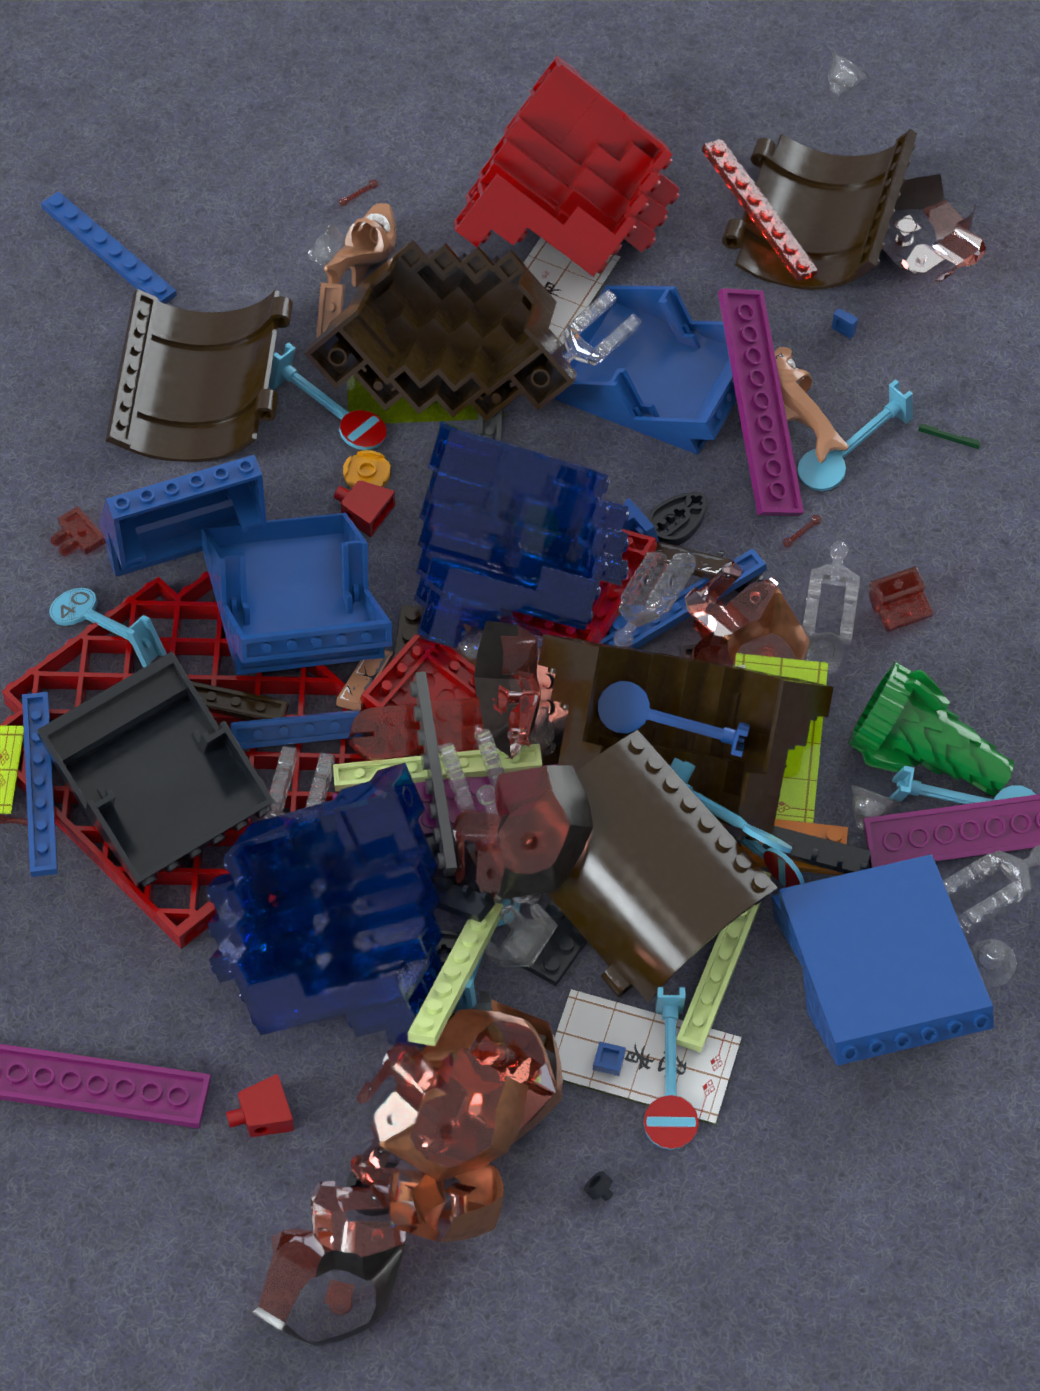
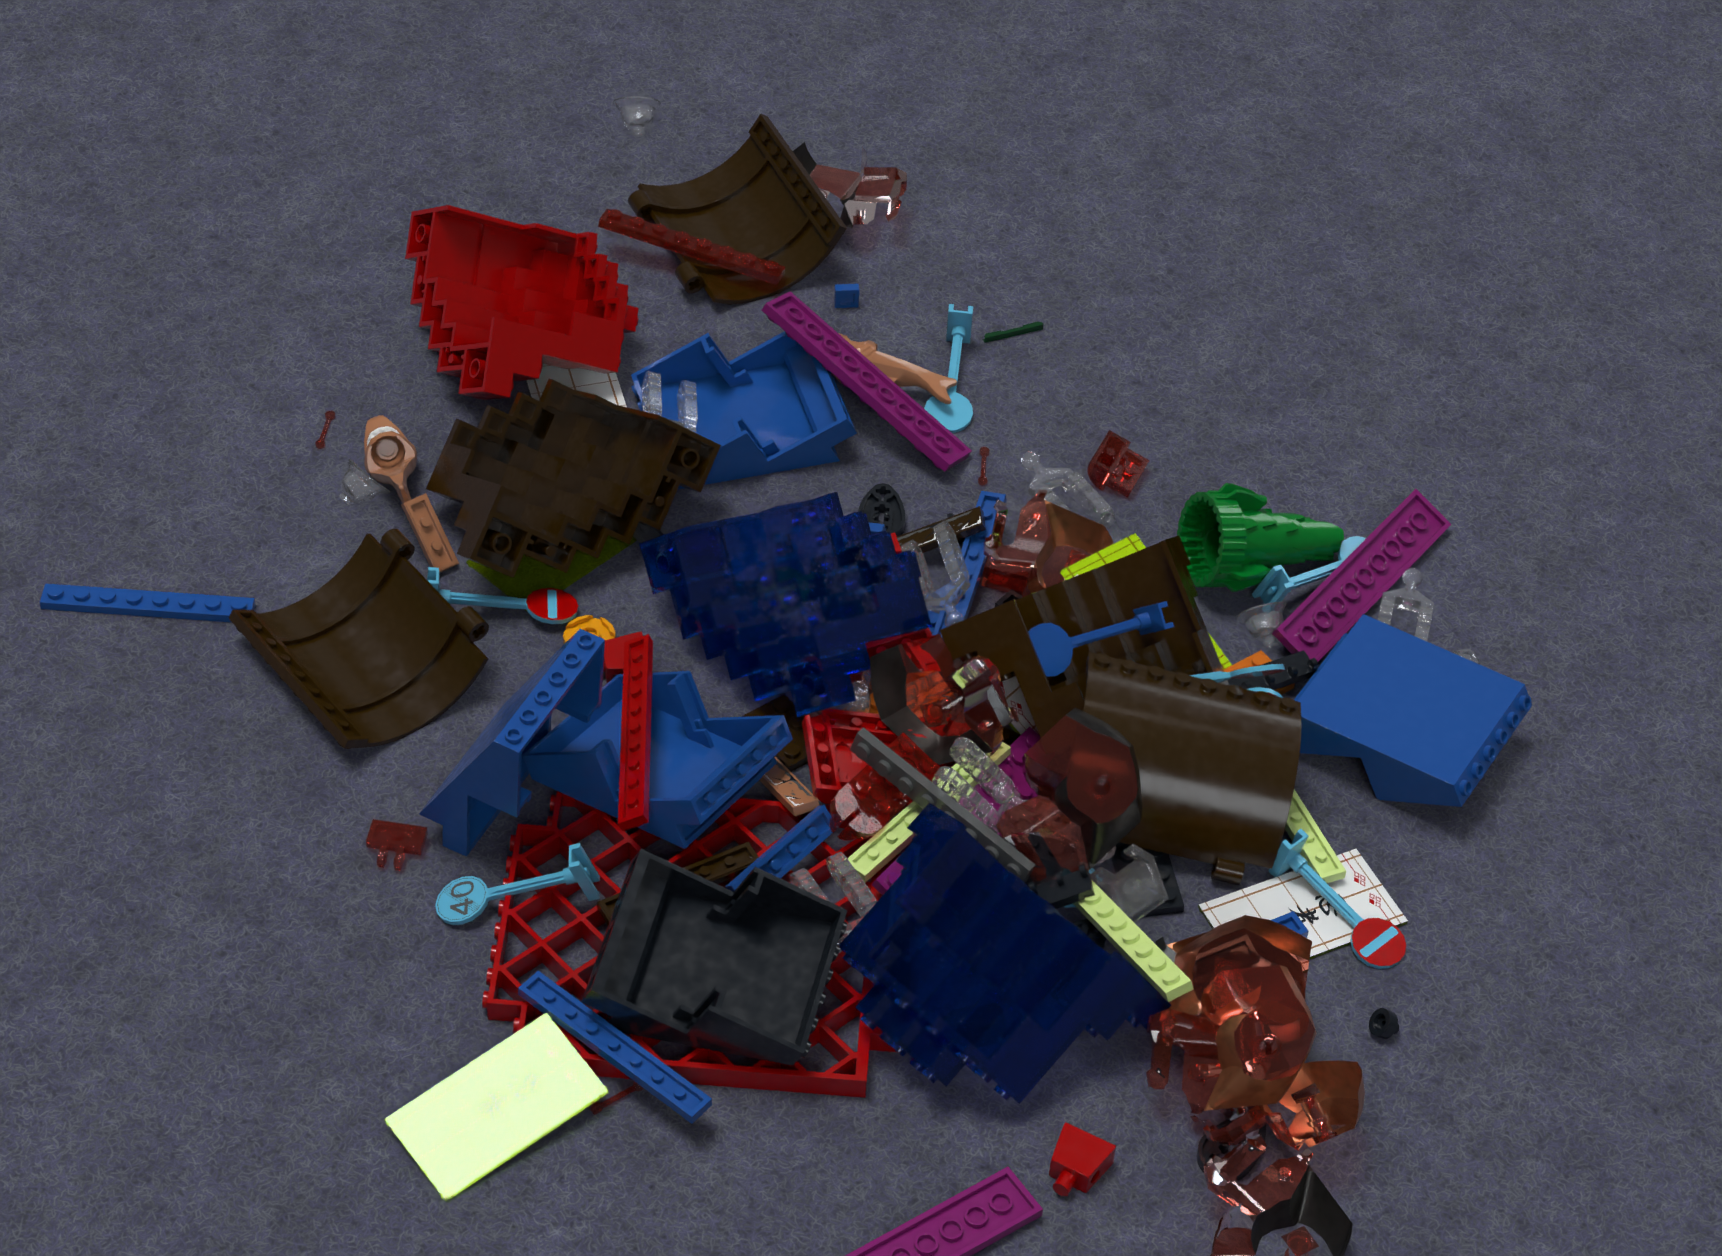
camera: 45 degrees left, 10 degrees down
none -> red plate [618,634,653,831]

